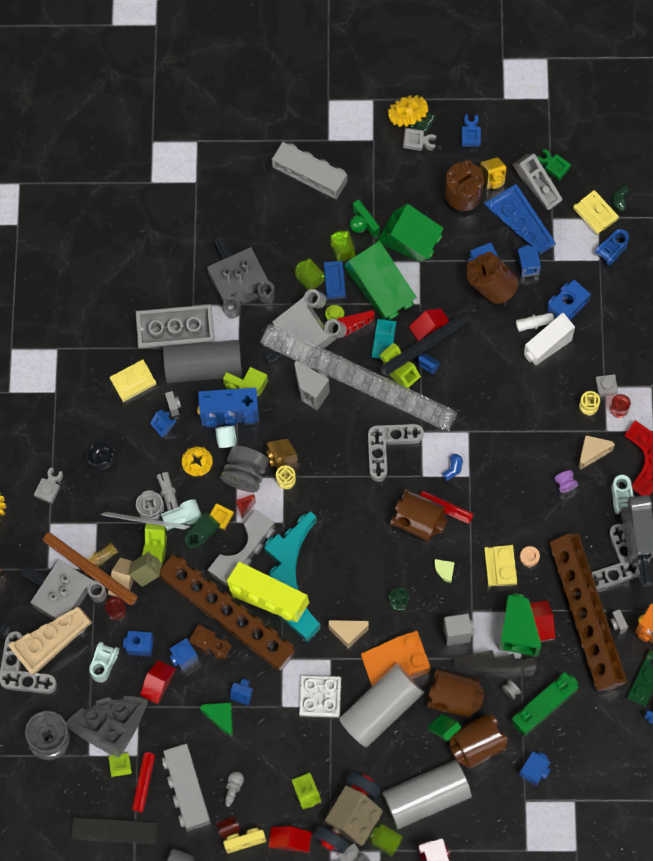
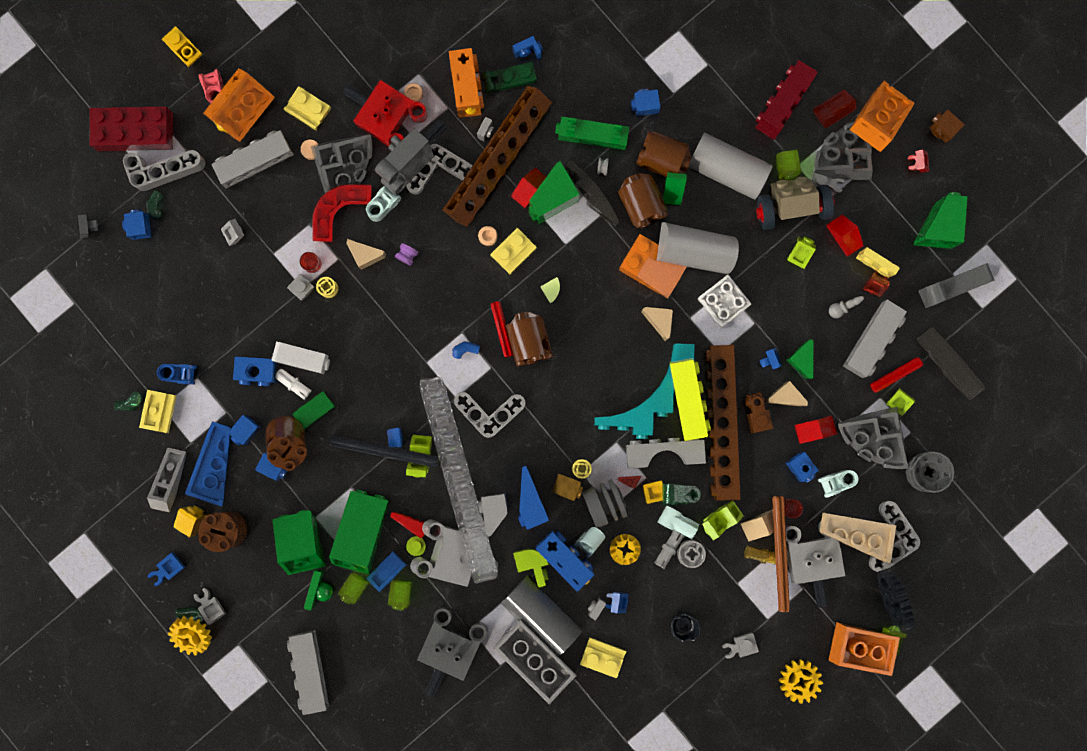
camera: 135 degrees left, 15 degrees up
white sticker [100,512,191,529] -> none
olive brick [129,552,162,587] -> none
blue brick [169,638,199,670] -> none
teal slope [372,319,396,359] -> none
clear green wheel [389,587,409,610] -> none
red slope [409,309,450,342] -> none
light grey brick [444,614,475,646] -> none
green plate [537,149,571,181] -> none
none -> green tile [292,391,335,430]
none -> blue slope [518,466,549,530]
none -> tan slope [765,381,808,406]

